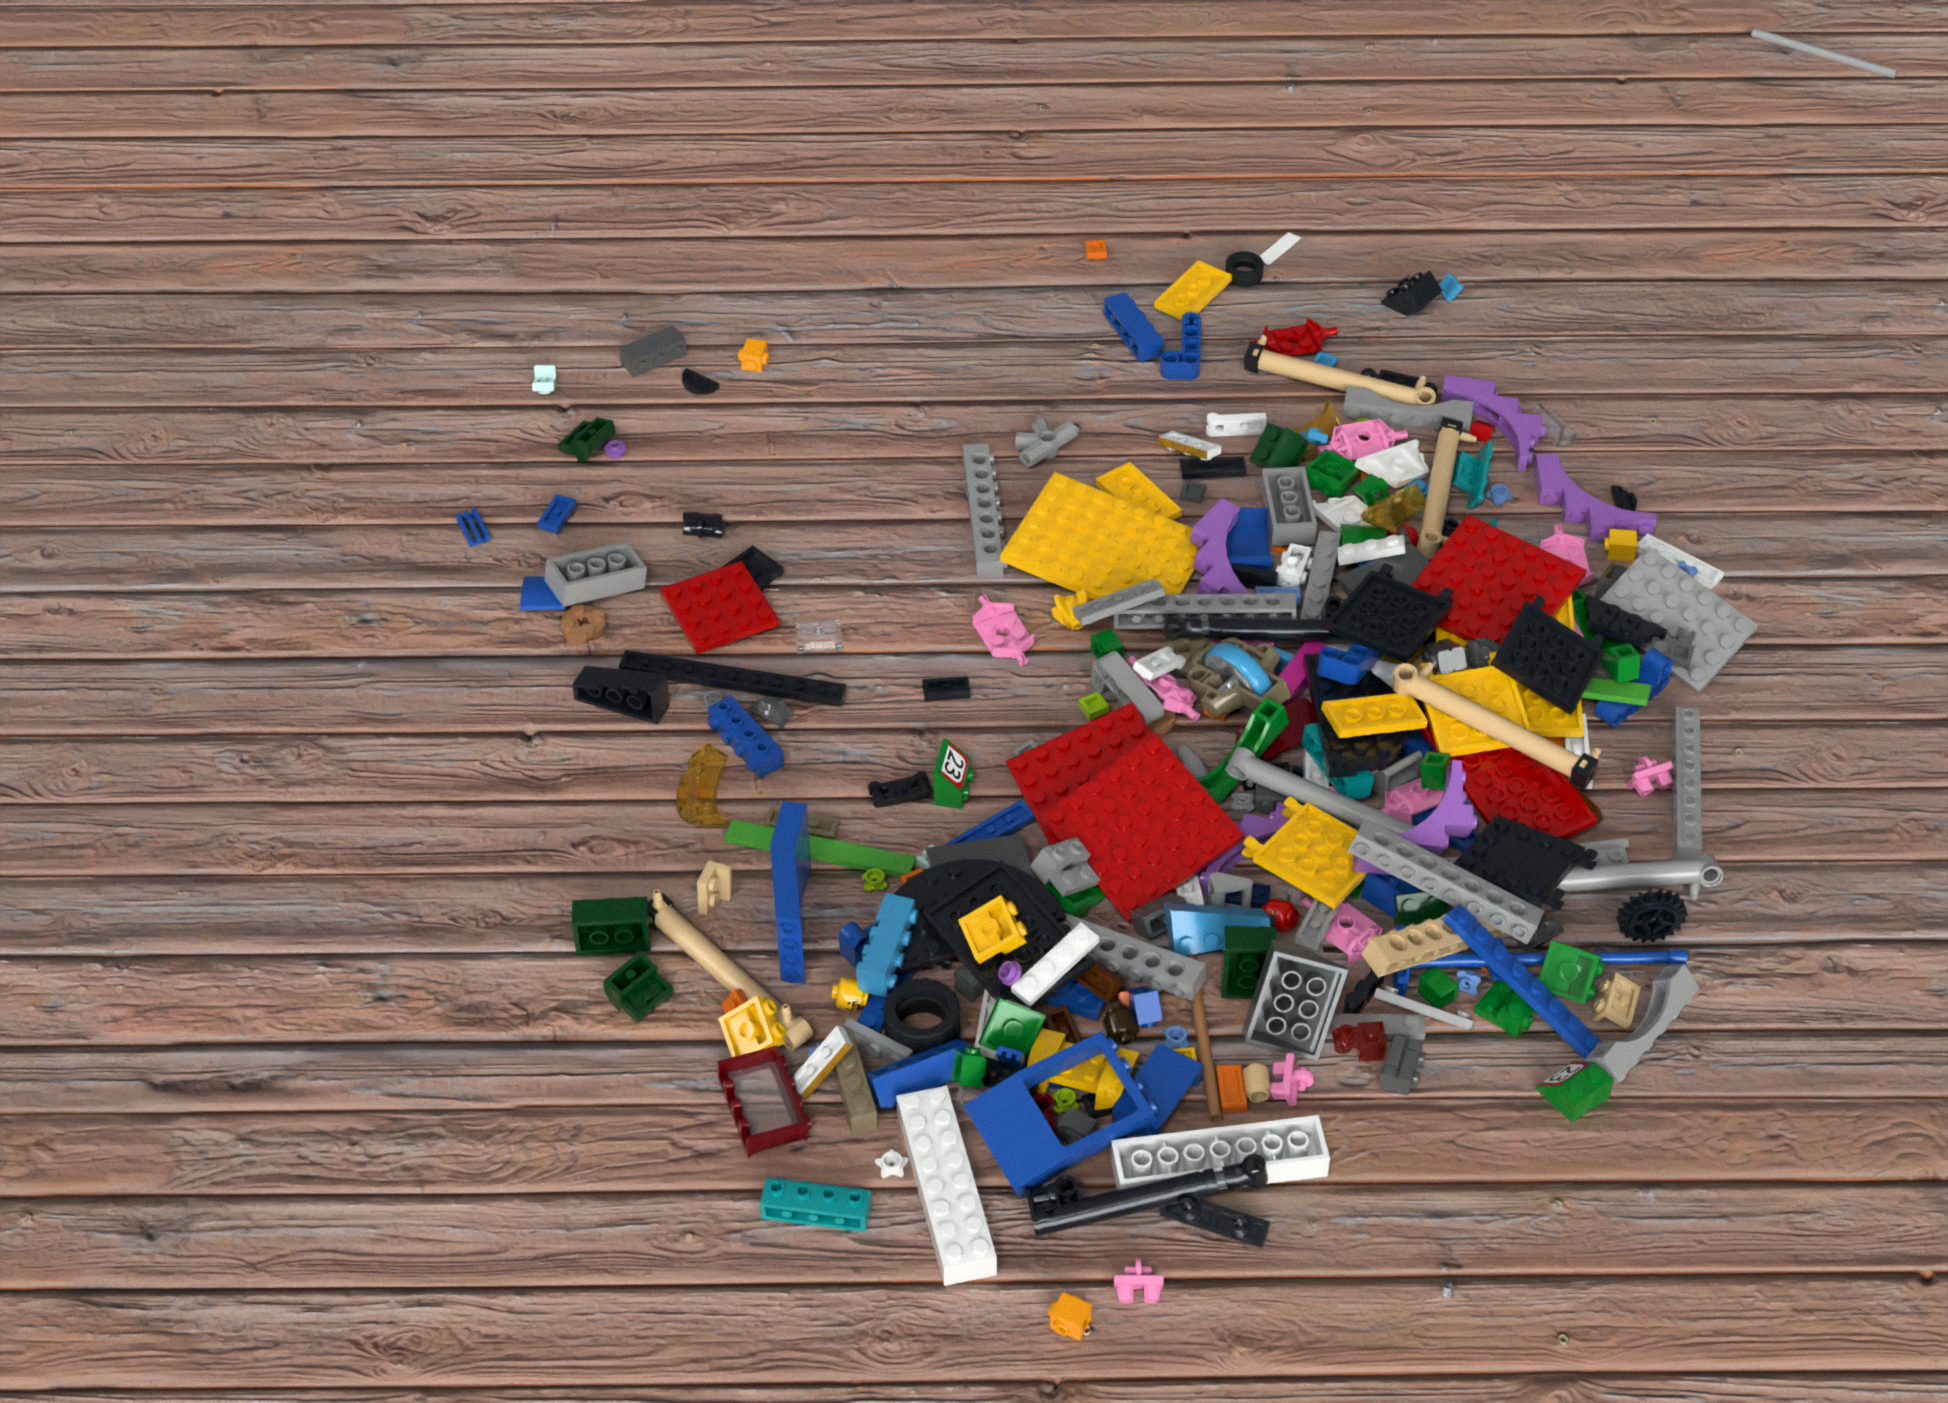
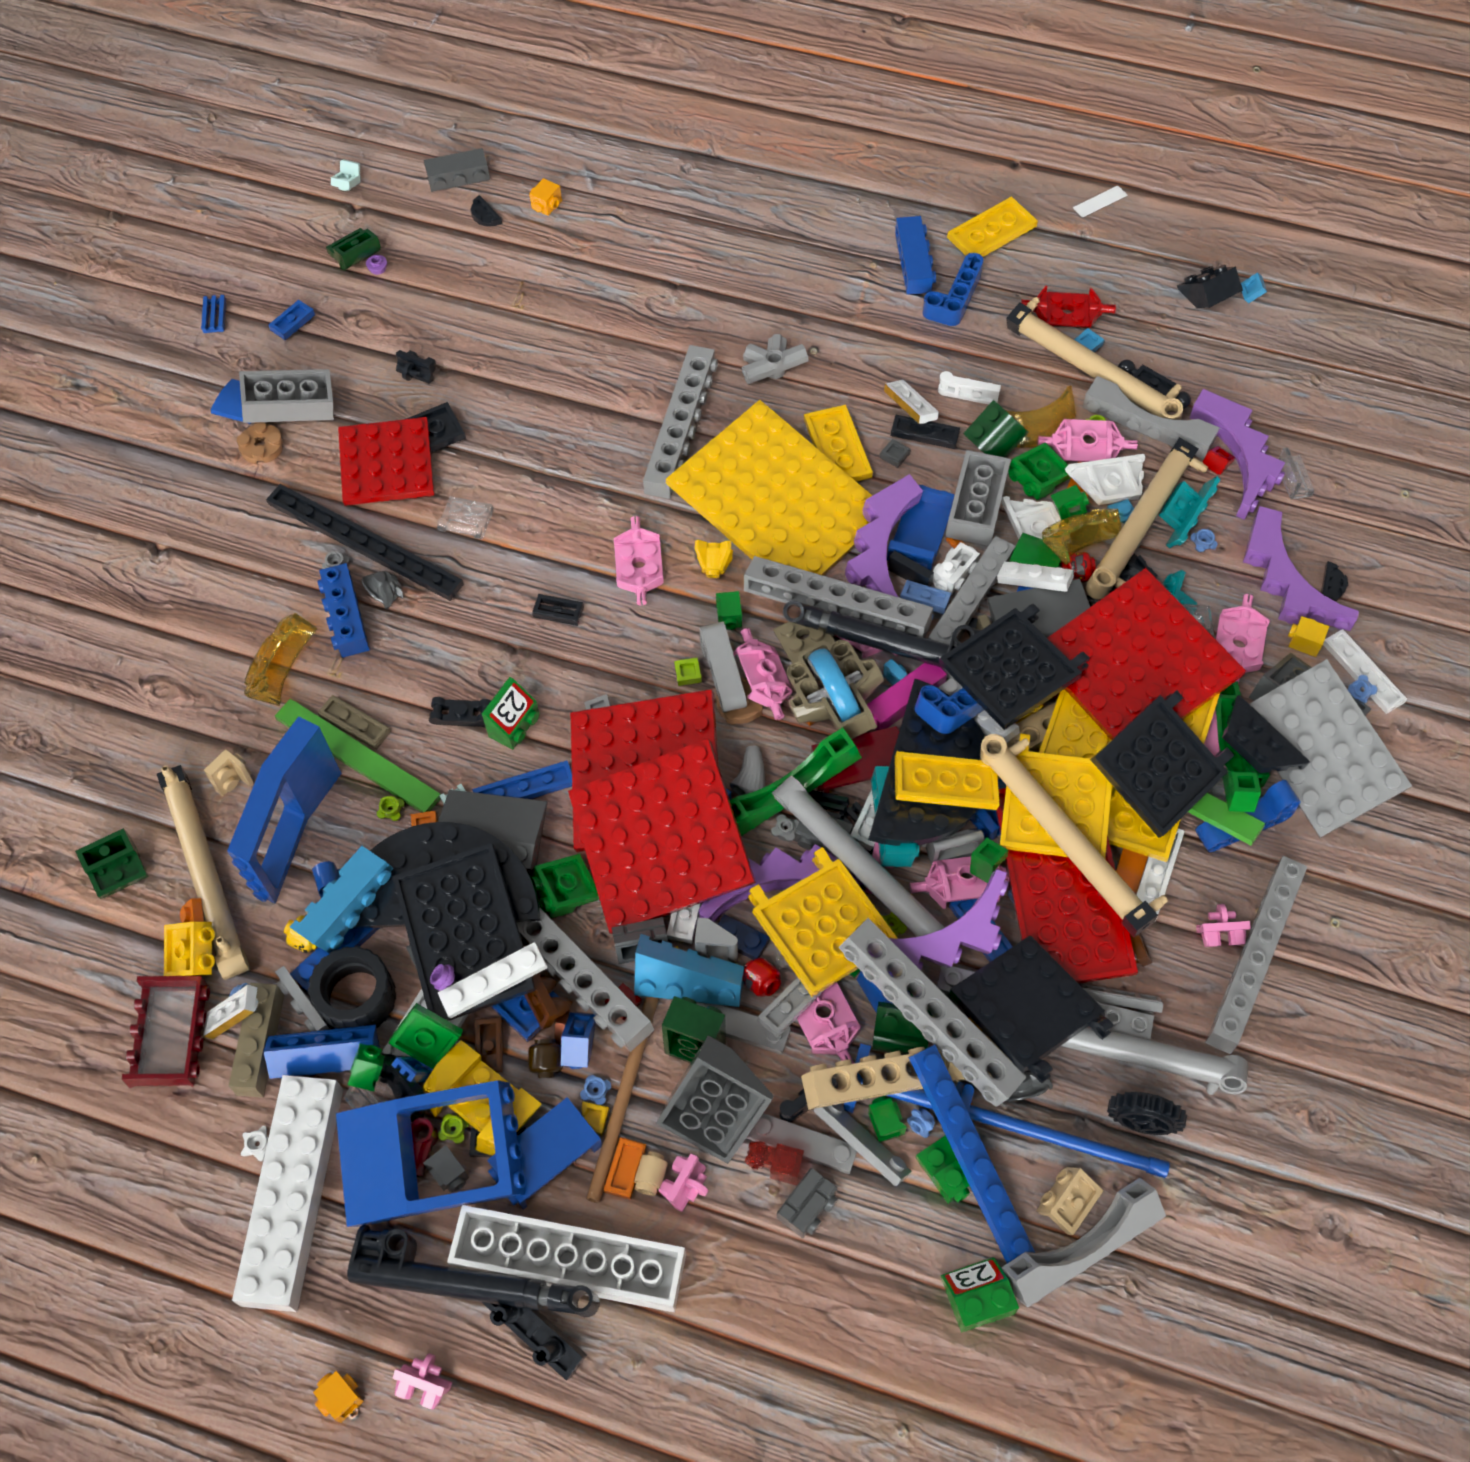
camera: 20 degrees right, 15 degrees up
black wedge [572,666,670,725] -> none
dark green brick [572,897,651,955] -> none
teal brick [760,1177,872,1232] -> none
yellow plate [958,895,1028,964] -> none
light grey brick [1030,837,1100,897] -> none
light grey plate [1072,578,1165,626] -> none
orange plate [1085,240,1107,260] -> none
white plate [1132,646,1186,681] -> none
black tyre [1225,251,1264,287] -> none
dark azure plate [1300,428,1328,446] -> none
brick [1422,639,1467,674] -> none
dark grey hat [1465,638,1500,668] -> none
green plate [1539,940,1605,1005] -> none
dark grey plate [1667,627,1696,669] -> none

